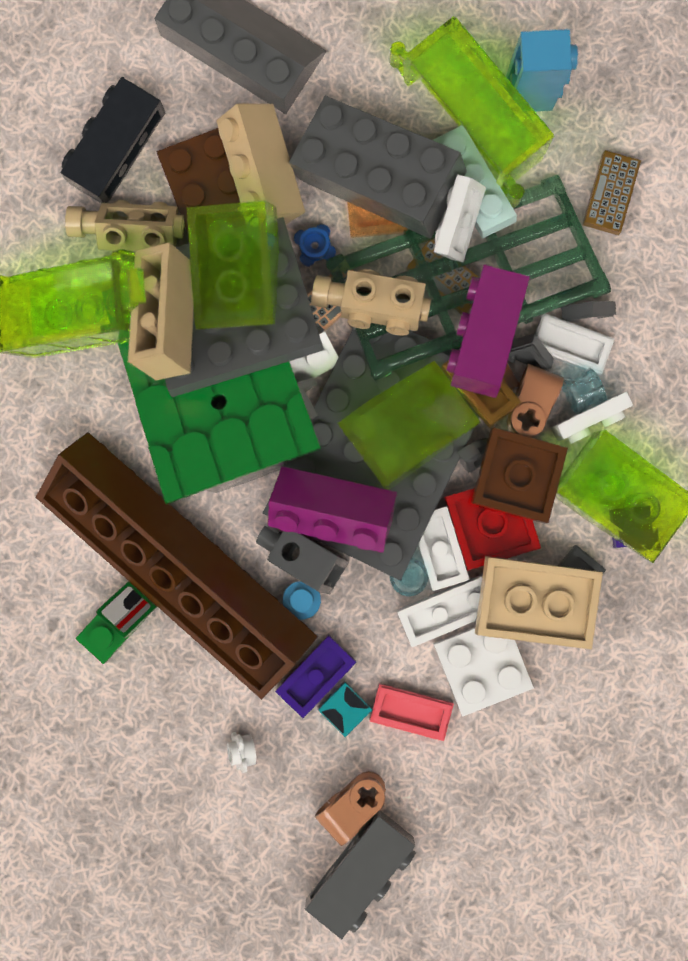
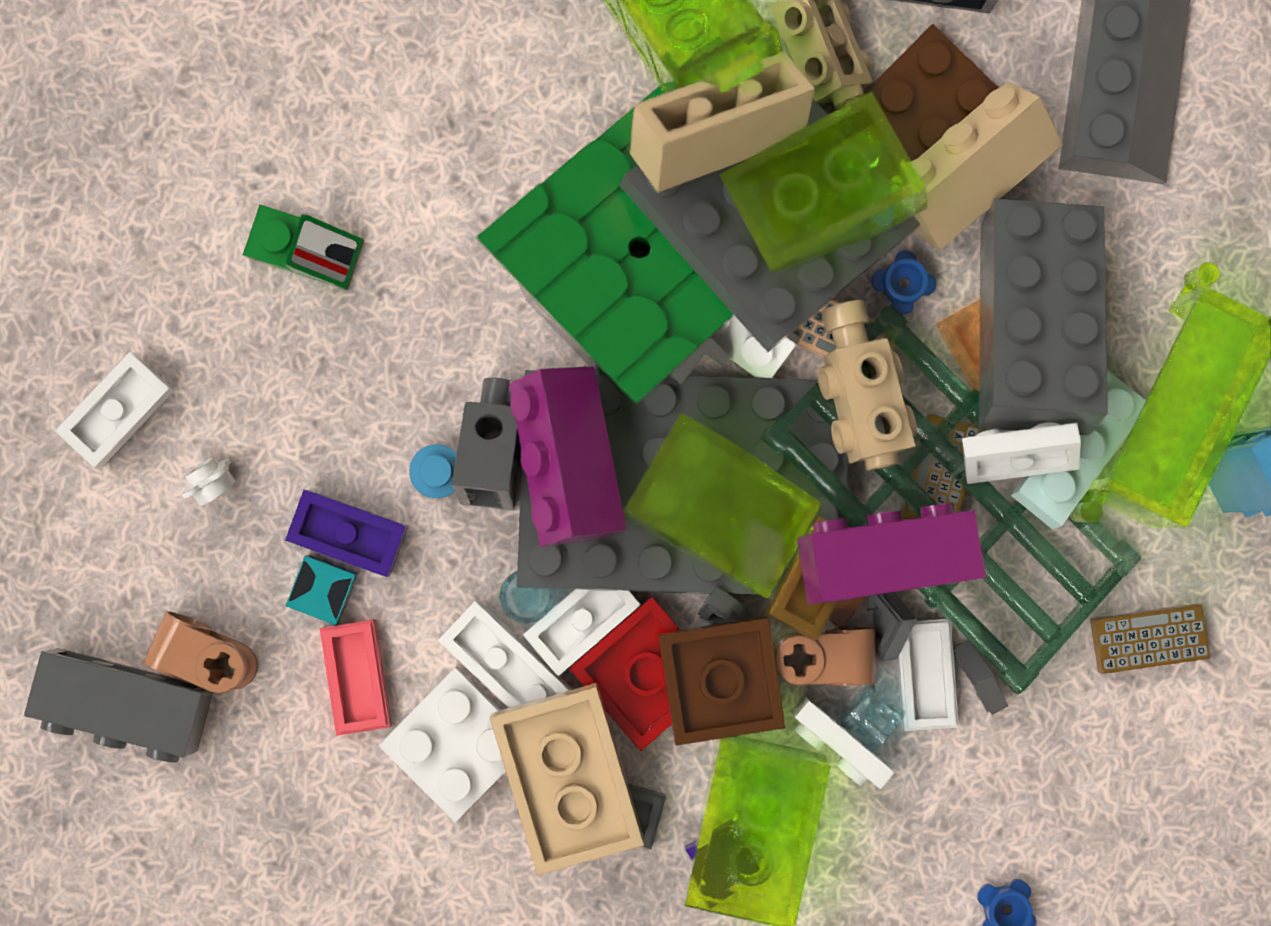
camera: 65 degrees right, 0 degrees up
reddish brown slope [35,432,318,700] -> none
none -> white plate [55,352,175,469]

